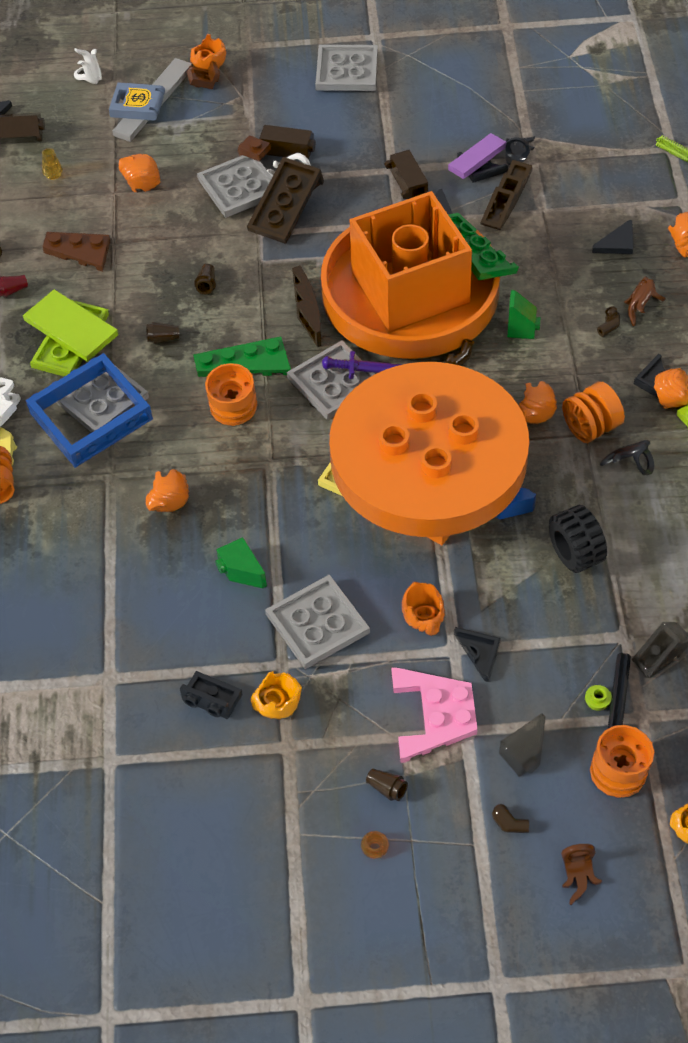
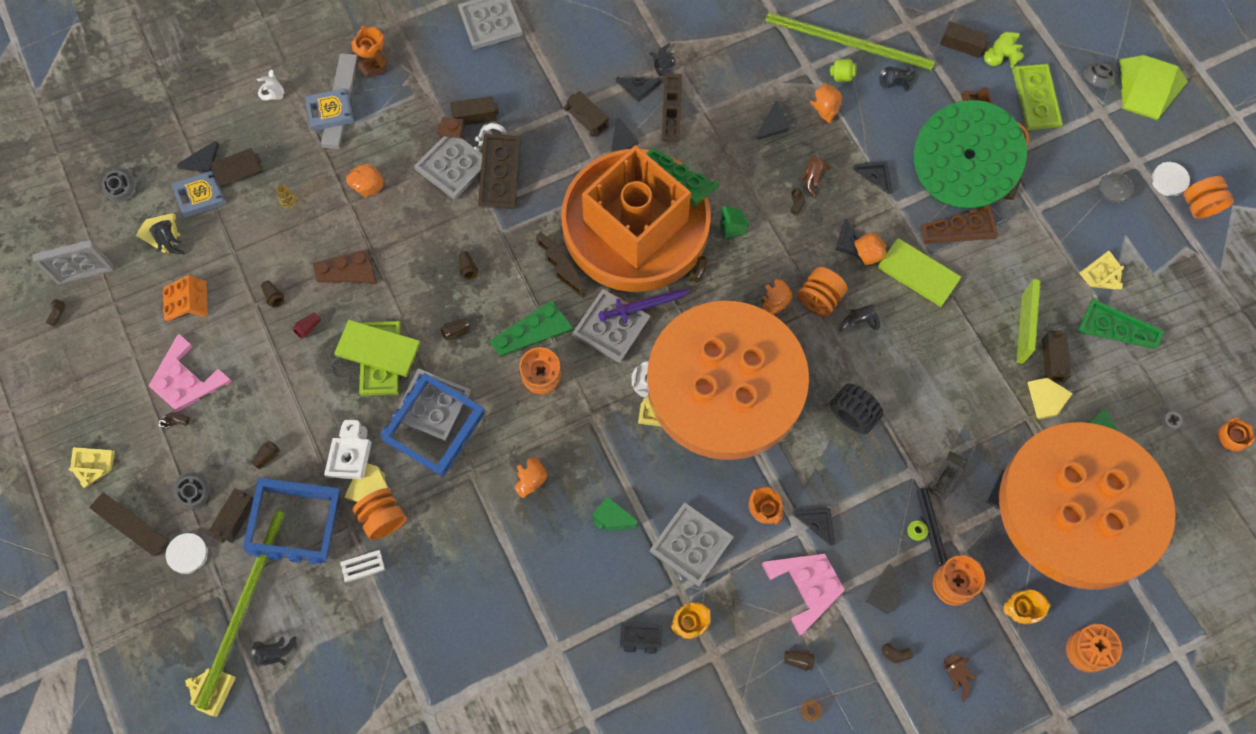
camera: 25 degrees left, 15 degrees up
medium lavender tile [448,133,506,179] -> none

